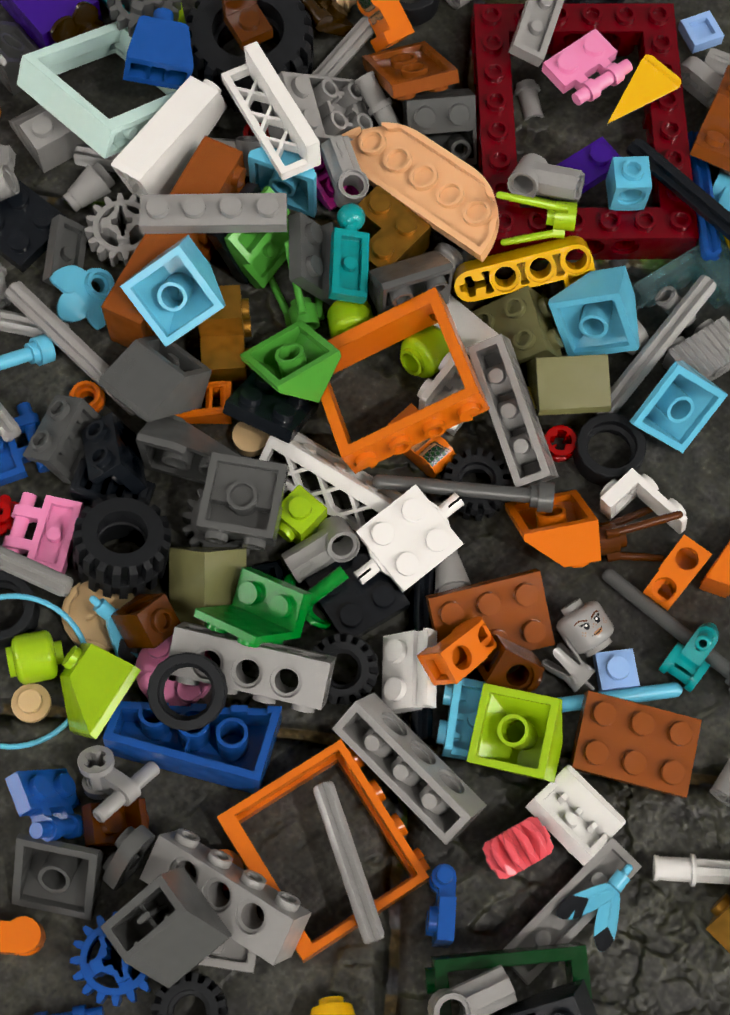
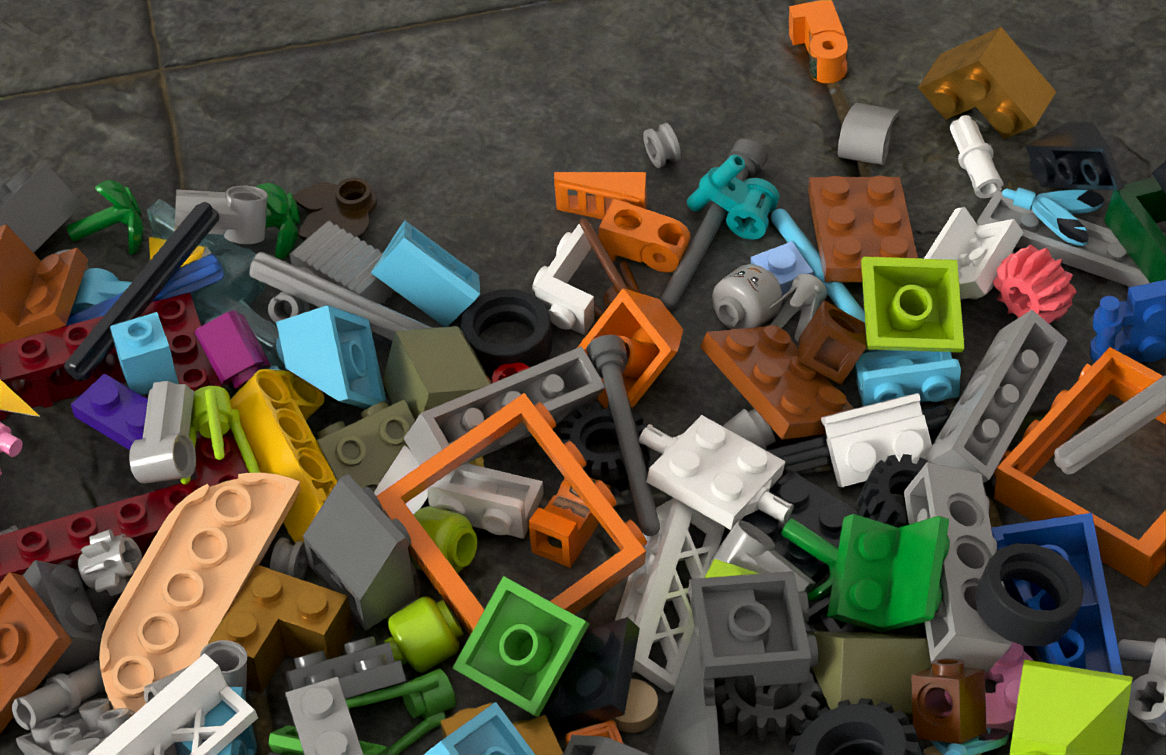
camera: 100 degrees left, 20 degrees down
teal plate [328,203,370,304] -> none
orange leg [417,616,497,685] -> none
none -> light grey gear [78,529,142,596]
none -> magenta brick [194,310,272,389]
none -> black slope [1025,122,1124,191]

